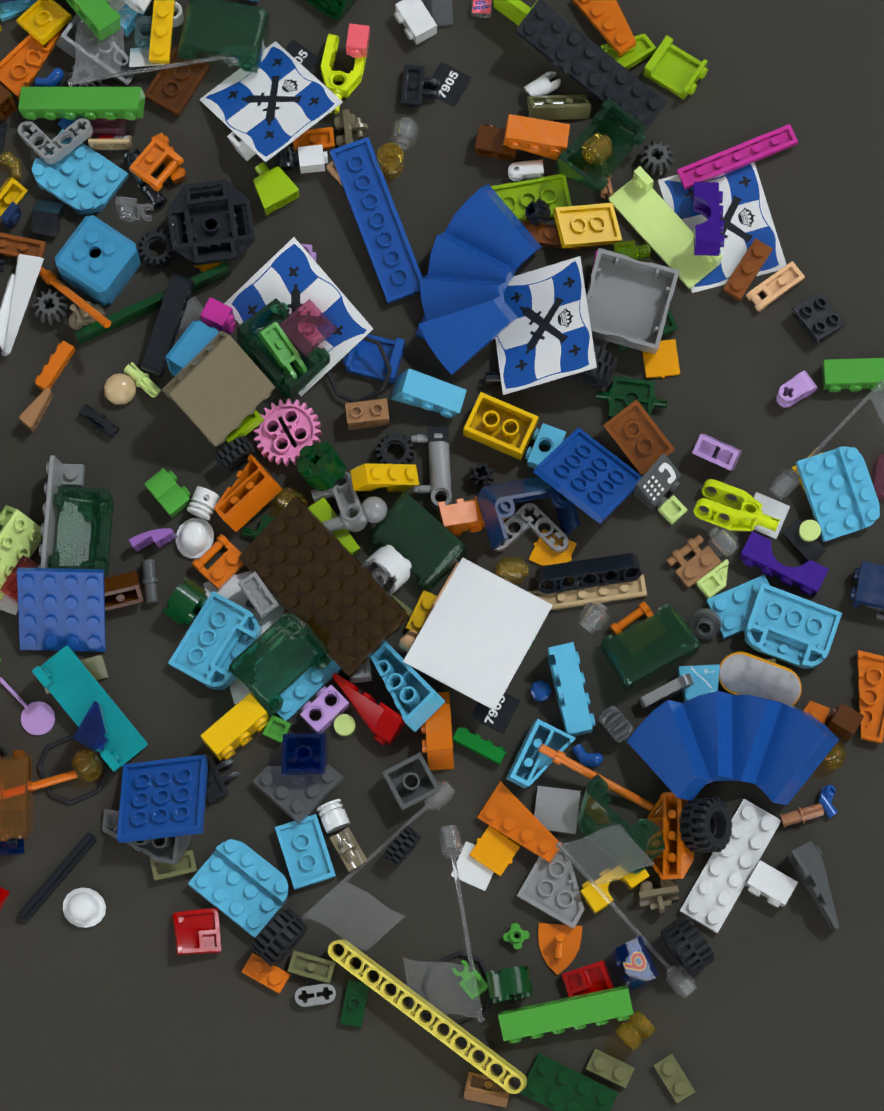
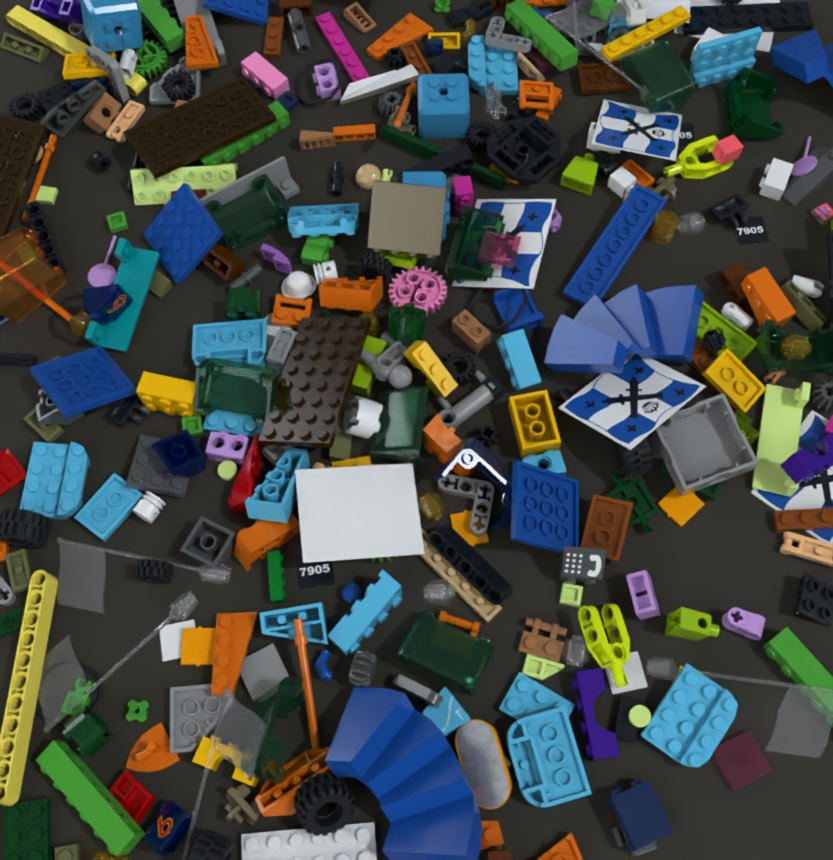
camera: 55 degrees right, 10 degrees down
bright green hinge [258,322,307,381] -> none
dark tan hips [330,827,368,872] -> none
dark grey plate [689,608,721,639] -> none
none -> medium azure plate [287,203,360,238]
none -> lime torso [665,607,720,641]

